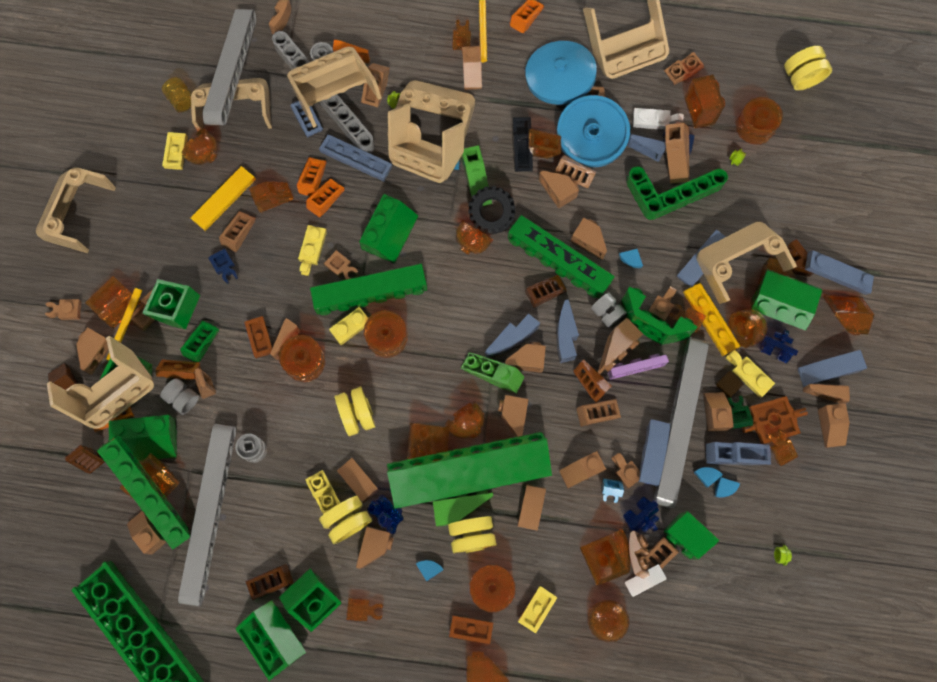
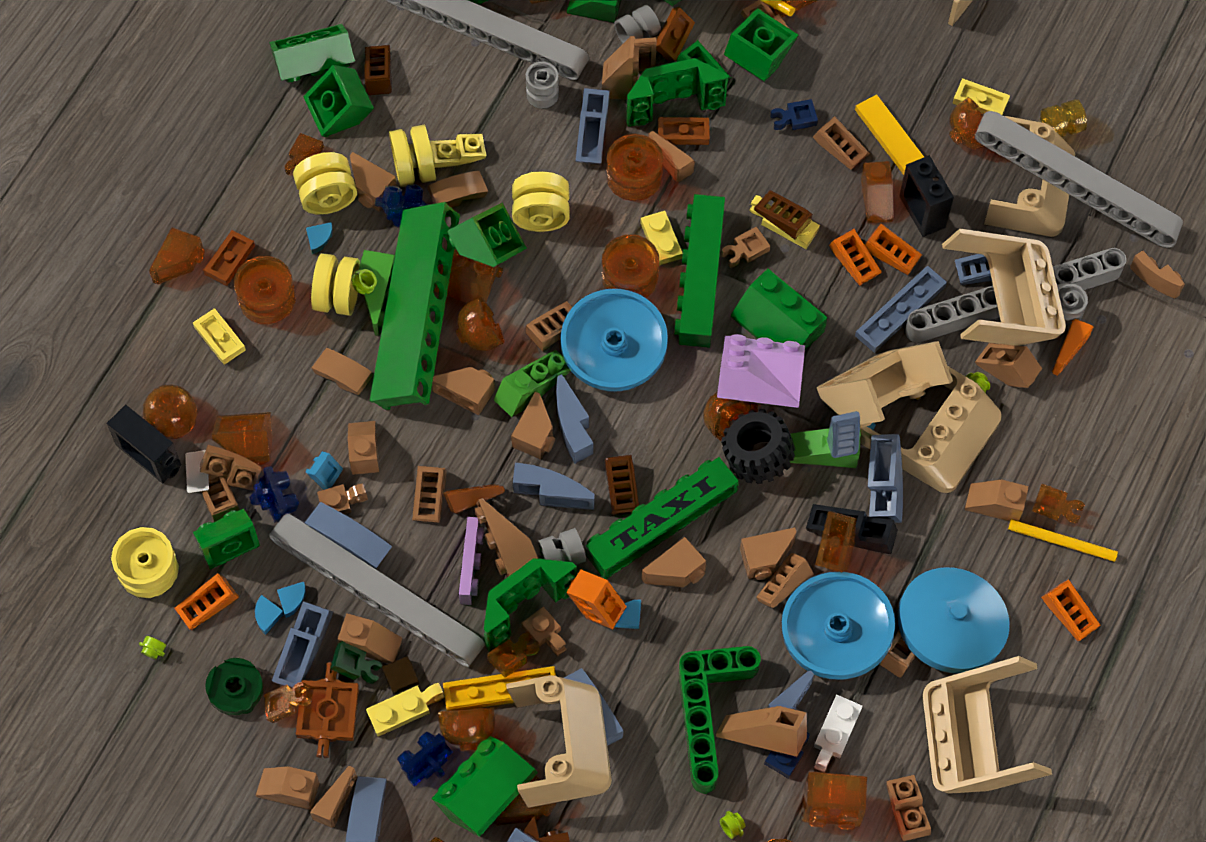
camera: 110 degrees right, 10 degrees down
none -> black window [106,404,182,484]
none -> light yellow wheel [111,527,179,598]
none -> orange slope [175,573,239,630]
none -> dark green plate [205,658,264,715]
none -> light yellow wheel [293,152,357,215]
none -> lime plate [351,269,377,294]
none -> green slope [447,202,527,267]
none -> medium nougat slope [526,301,572,351]
none -> dark azure dish [561,289,668,391]
none -> orange brick [566,570,627,630]
none -> sand blue slope [576,88,610,164]
none -> medium nougat slope [602,36,639,99]
none -> green slope [627,58,728,127]
none -> lavender slope [717,334,805,408]
none -> reddish brown slope [754,190,813,240]
none -> sand blue slope [827,411,860,458]
none -> sand blue slope [868,434,903,523]
none -> black window [899,155,954,237]

